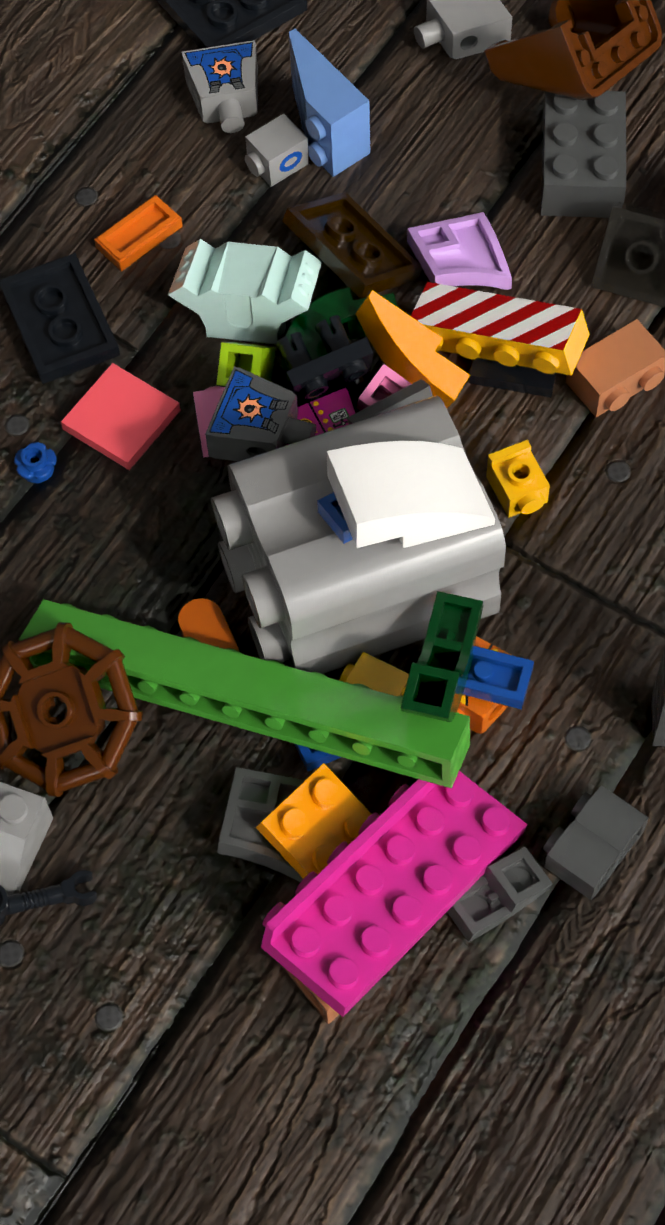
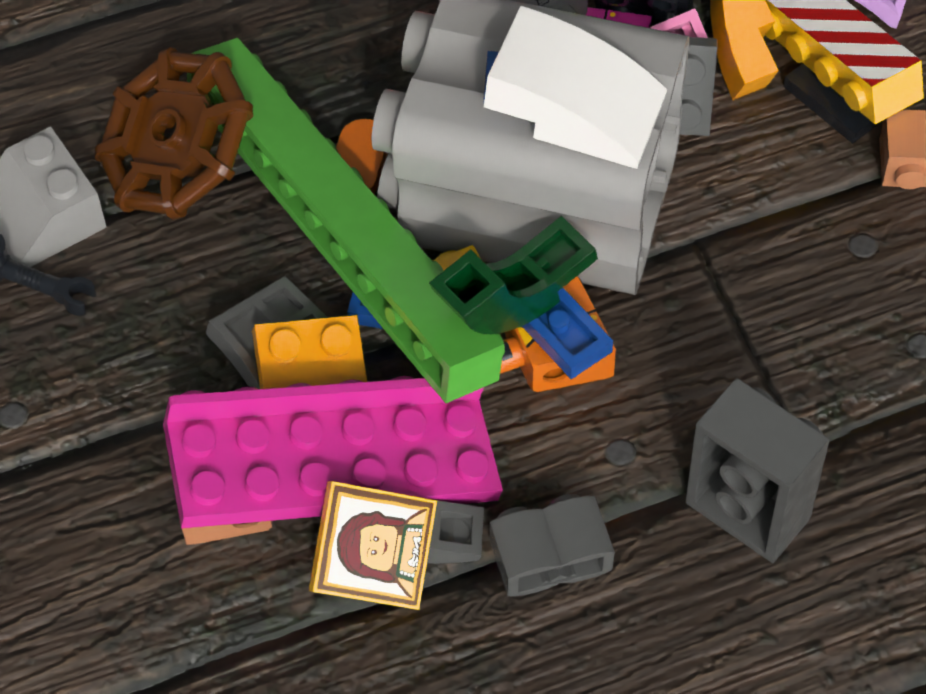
camera: 35 degrees right, 5 degrees down
yellow brick [486,439,550,518] -> none
none -> tile [309,481,437,610]

